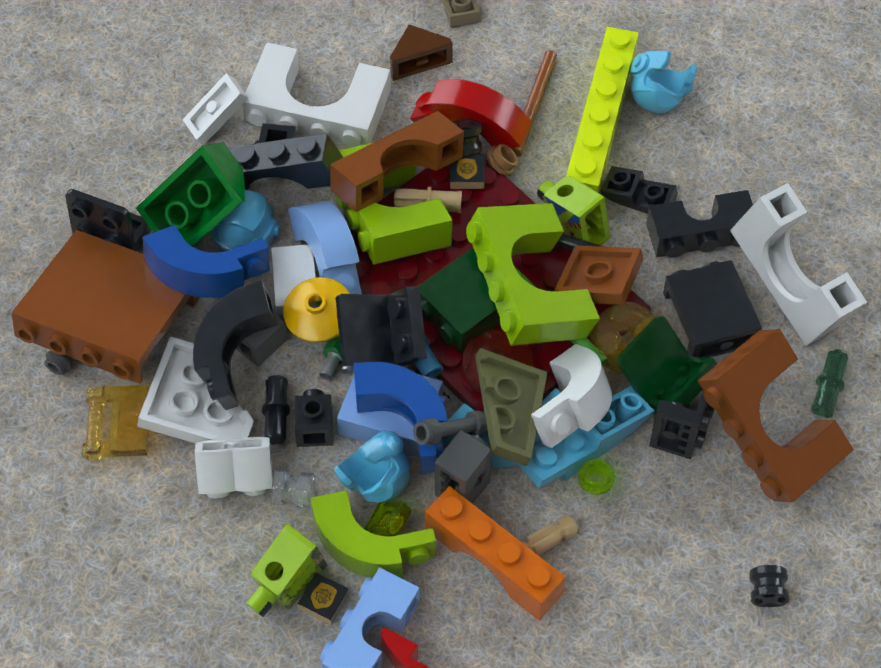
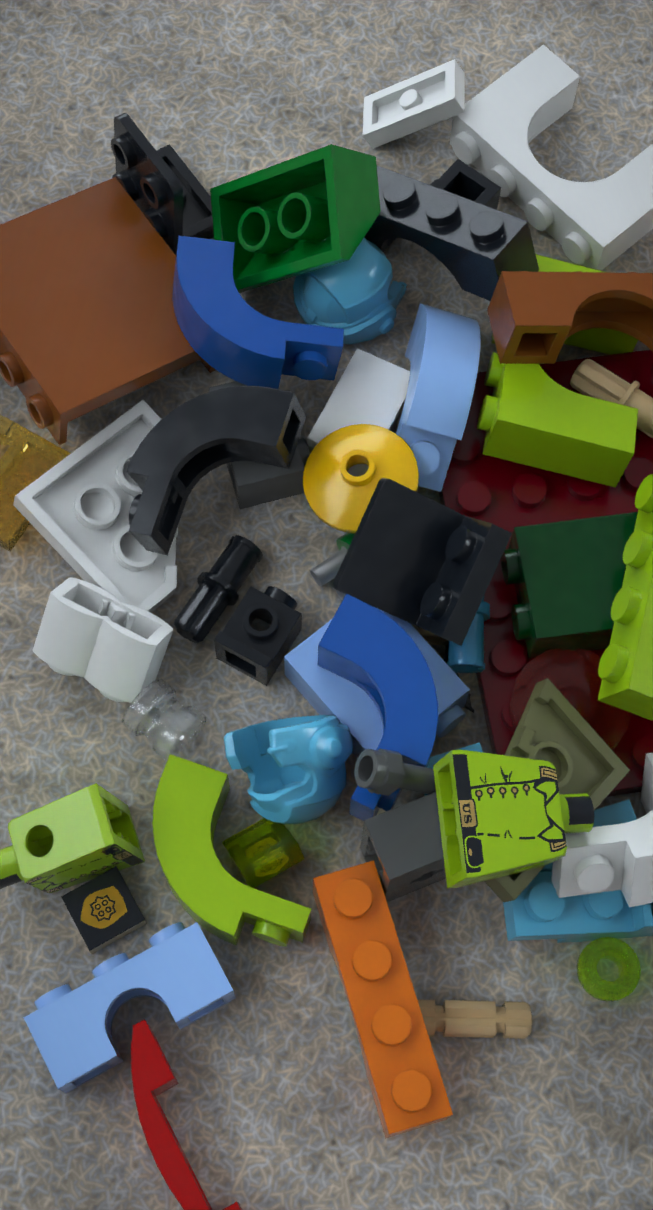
camera: 30 degrees right, 10 degrees up
none -> lime torso [433,750,594,889]

